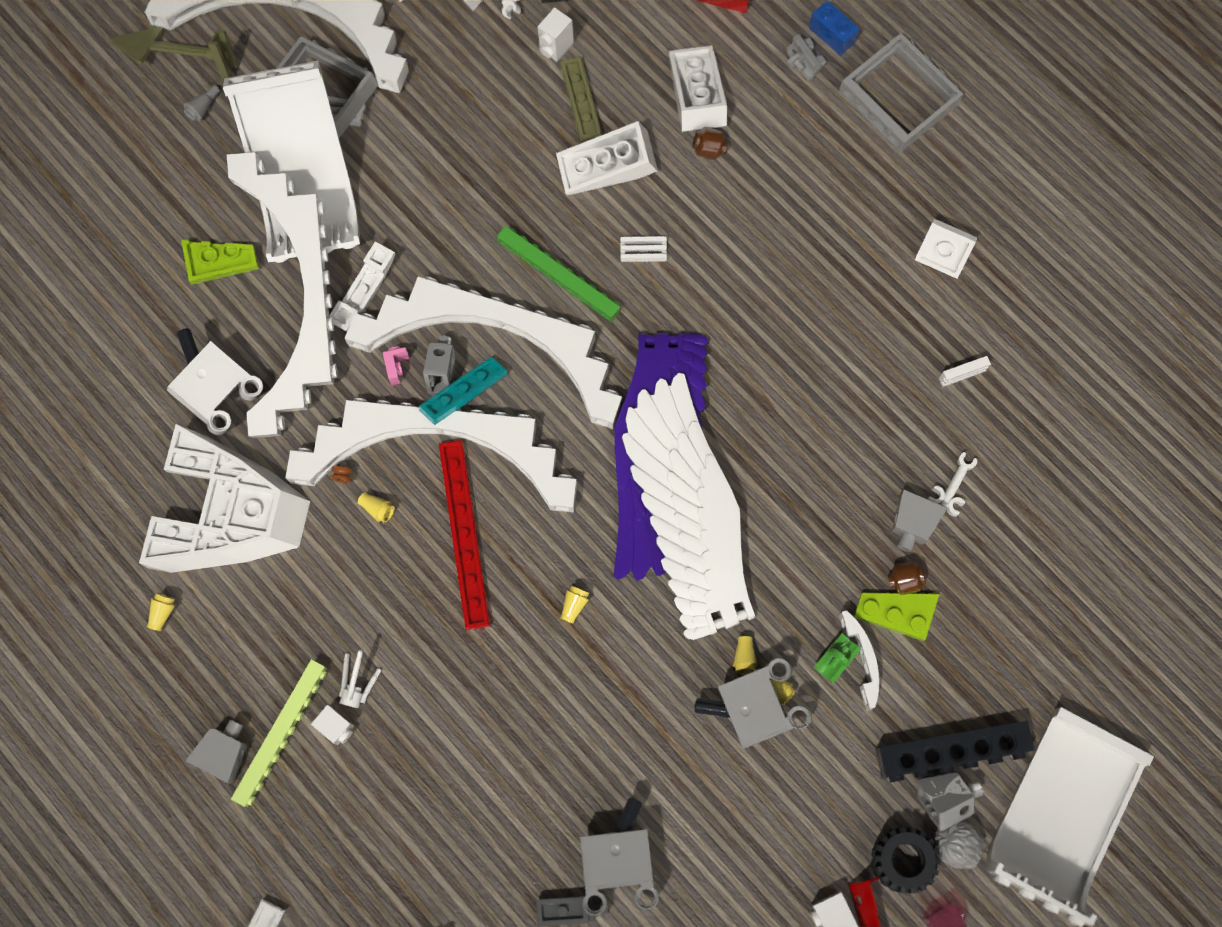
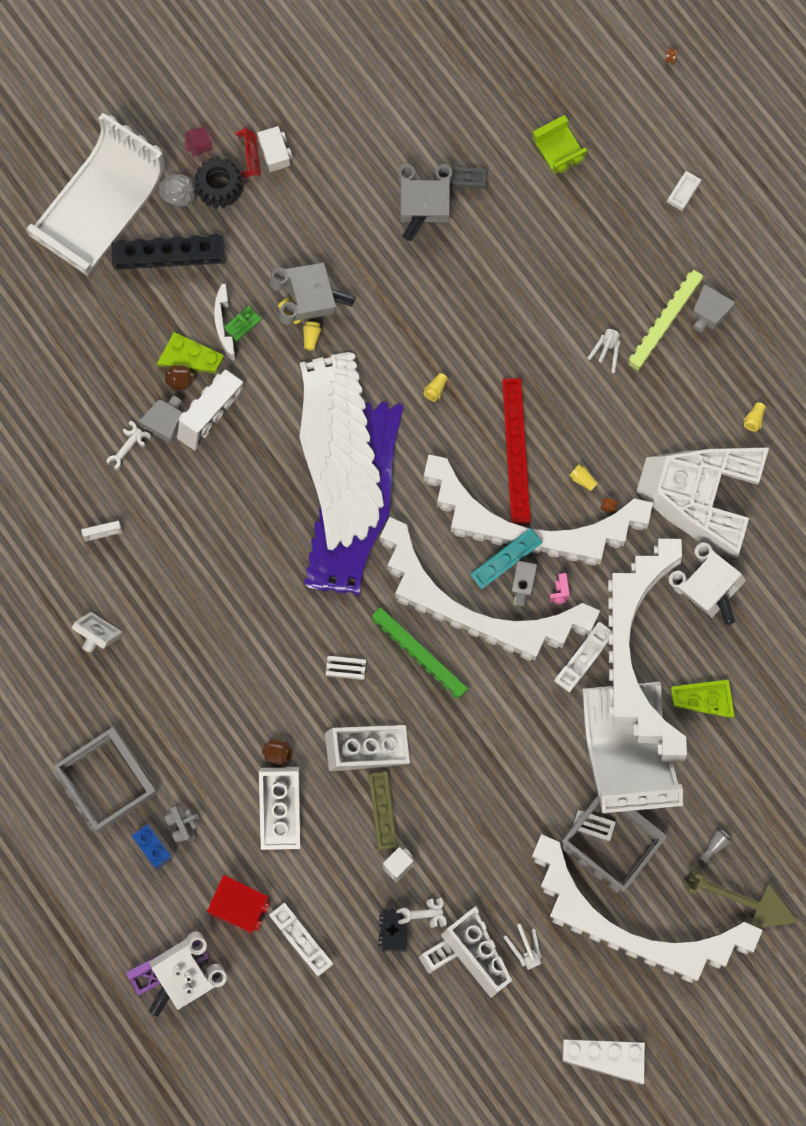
camera: 175 degrees left, 0 degrees up
white brick [311,705,354,745] -> none
light grey torso [917,773,983,831] -> none
none -> white wedge [177,369,243,451]

